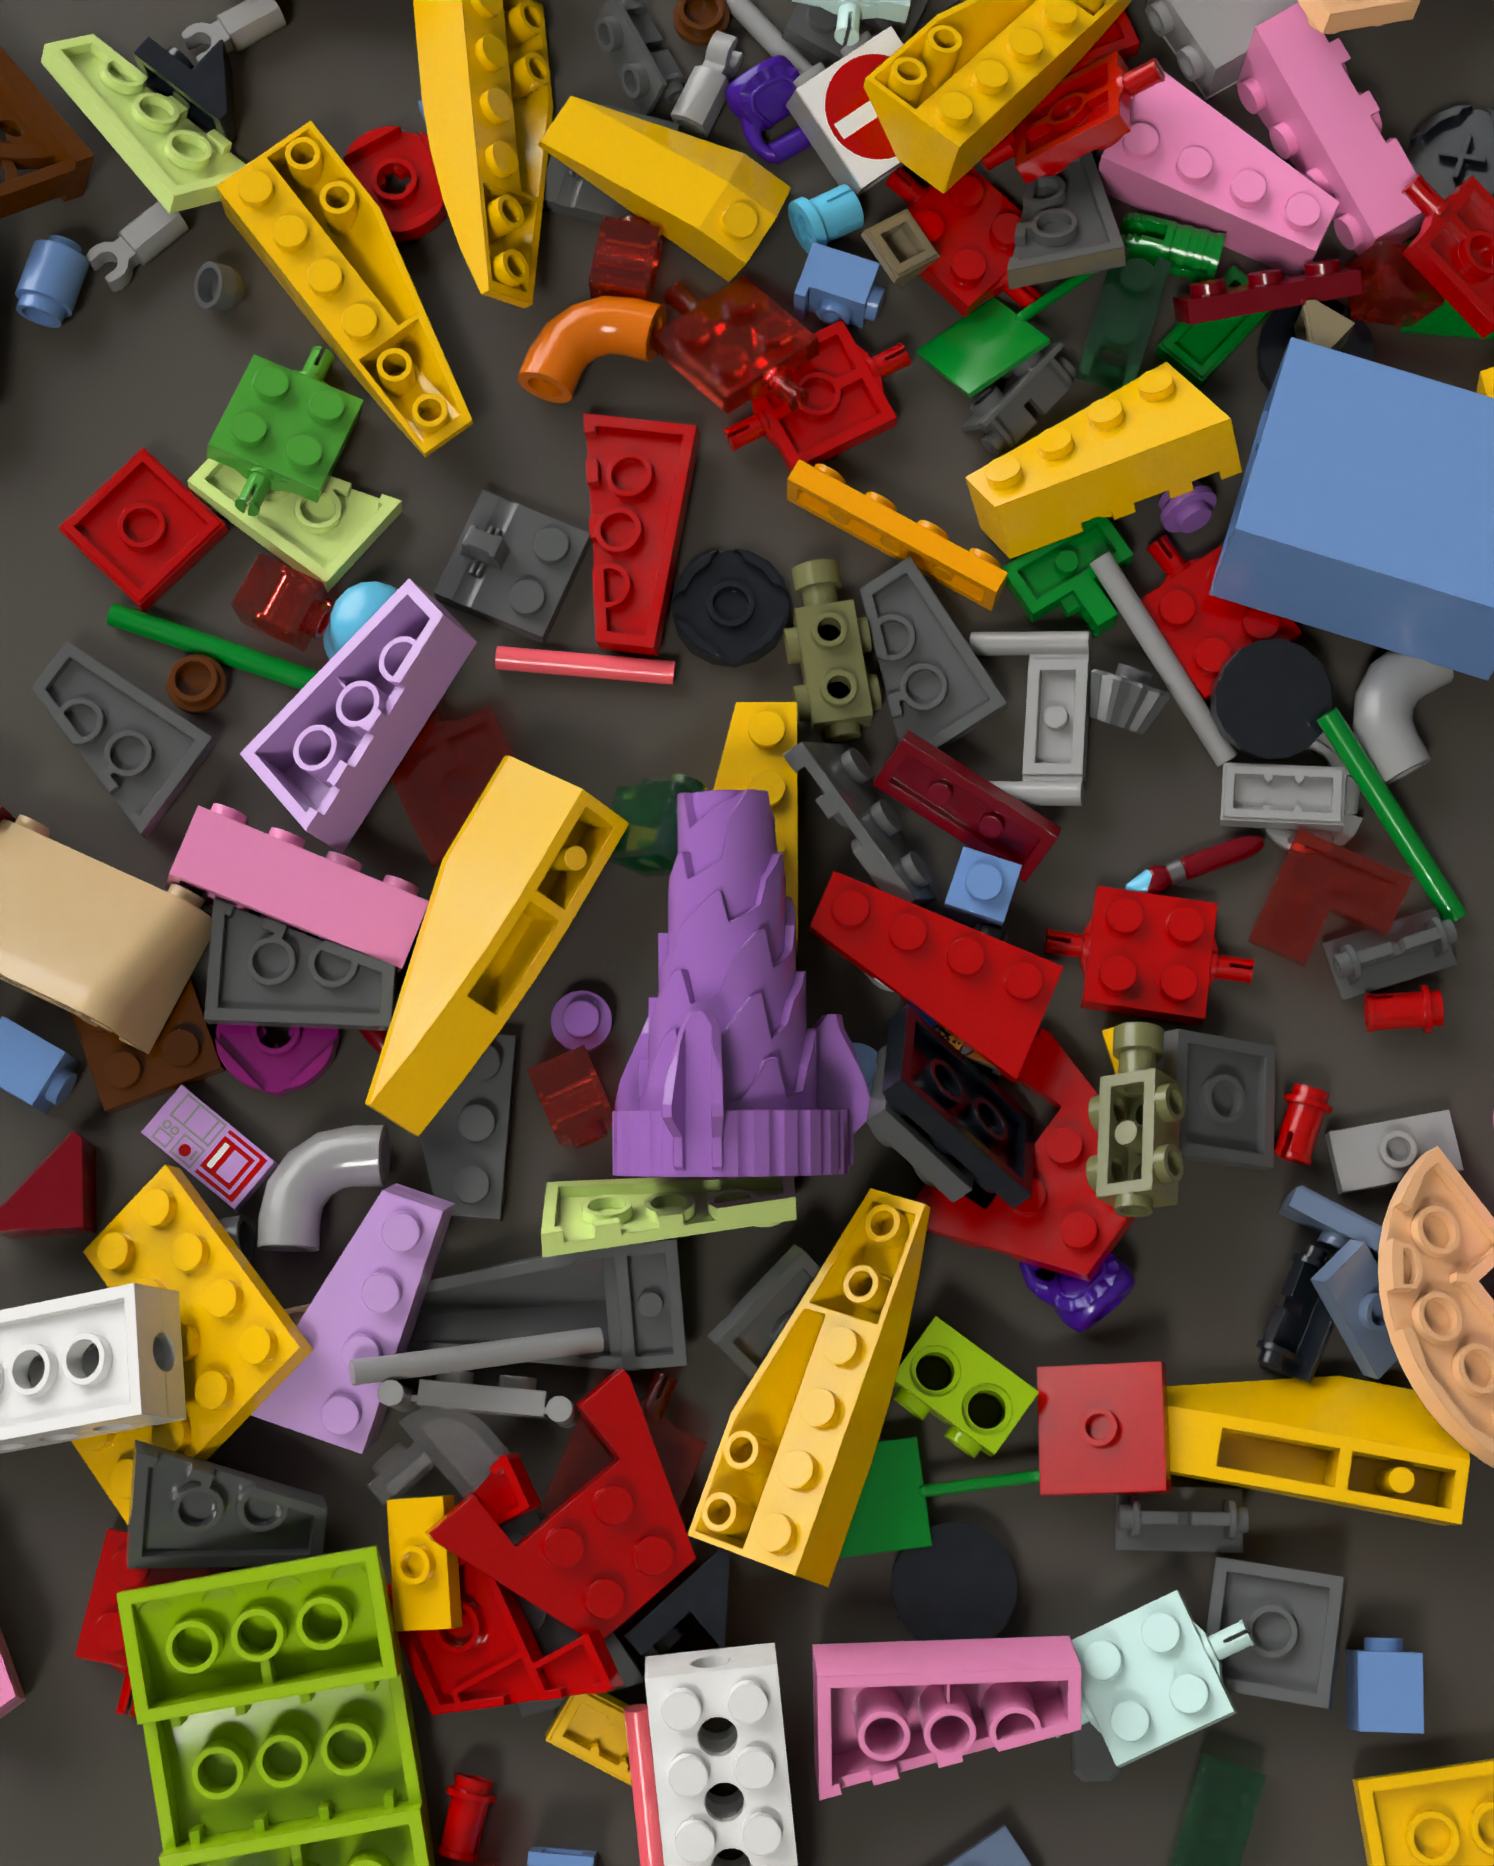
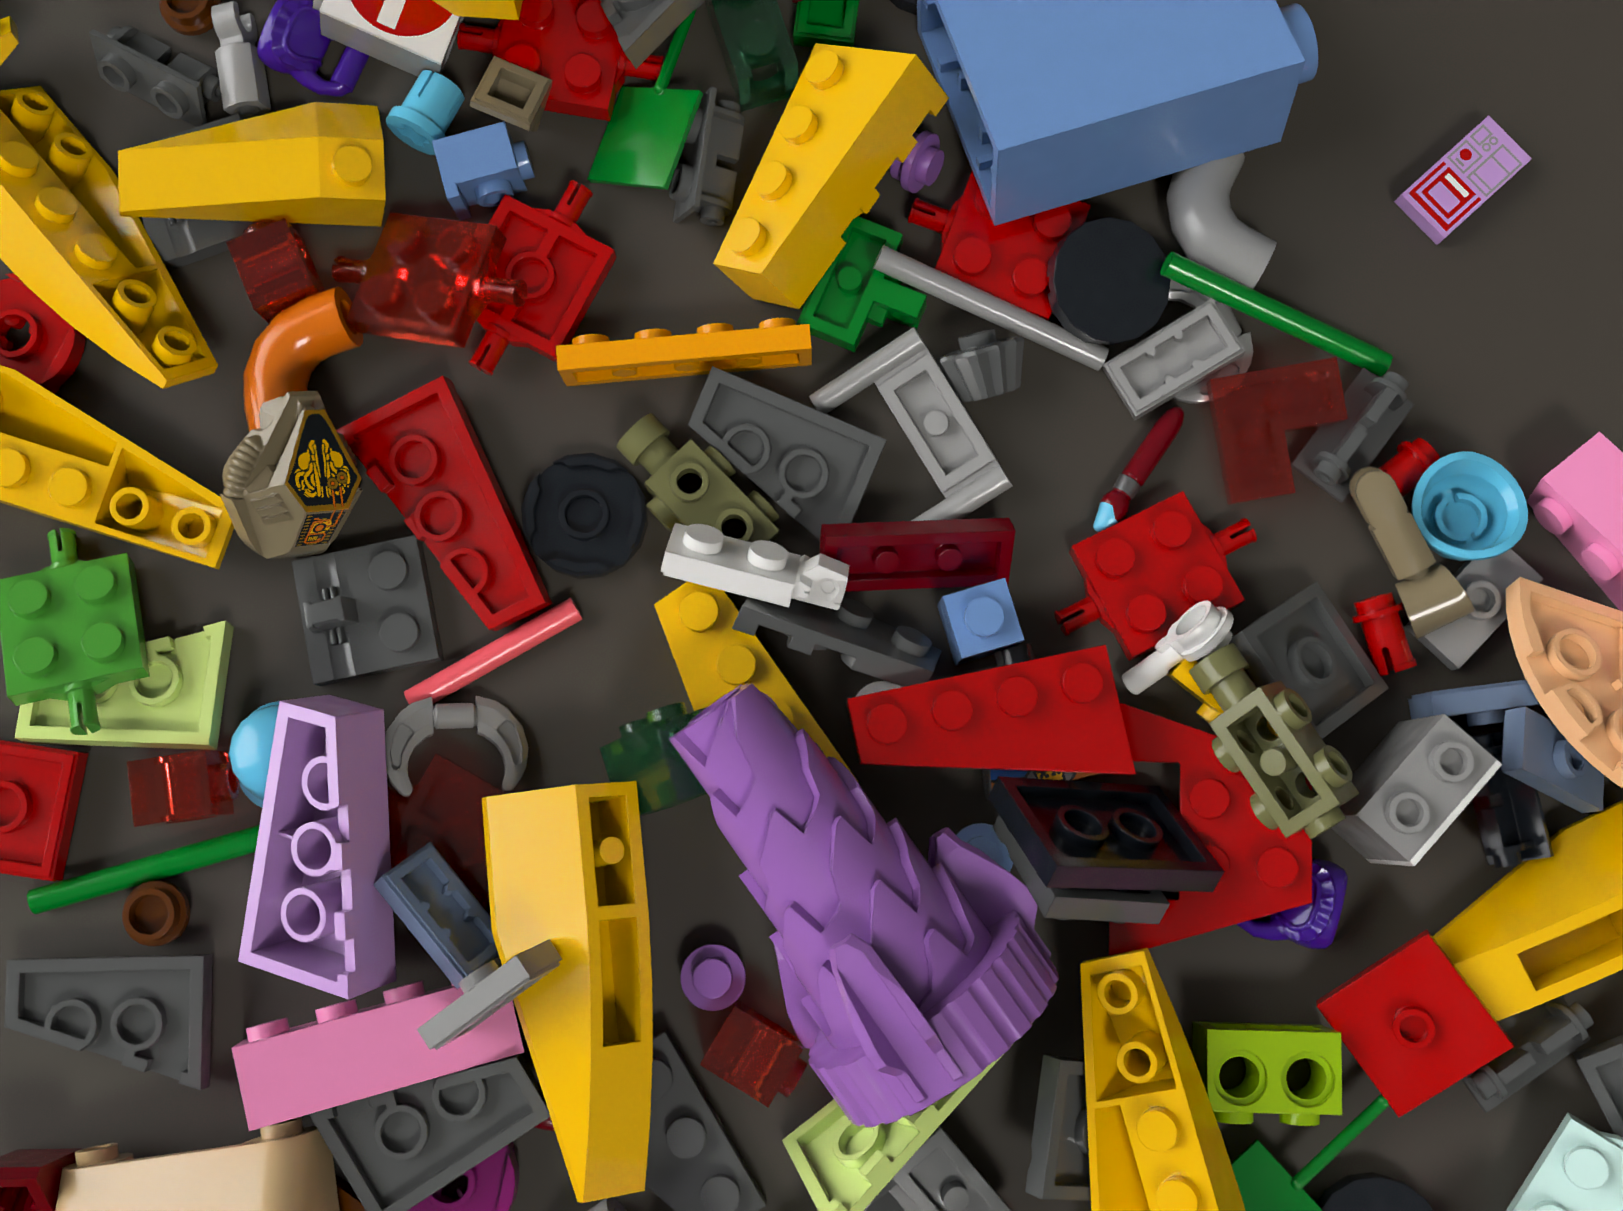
camera: 35 degrees left, 5 degrees up
none -> dark tan helmet [220,391,363,559]
none -> sand blue plate [374,842,499,989]
none -> light grey piece [385,696,529,797]
none -> light grey plate [417,939,562,1050]
none -> white hinge [661,523,850,610]
none -> white plate [1122,600,1234,695]
none -> light grey piece [1331,714,1502,866]
none -> dark tan piece [1349,466,1474,639]
none -> medium azure helmet [1411,451,1528,561]

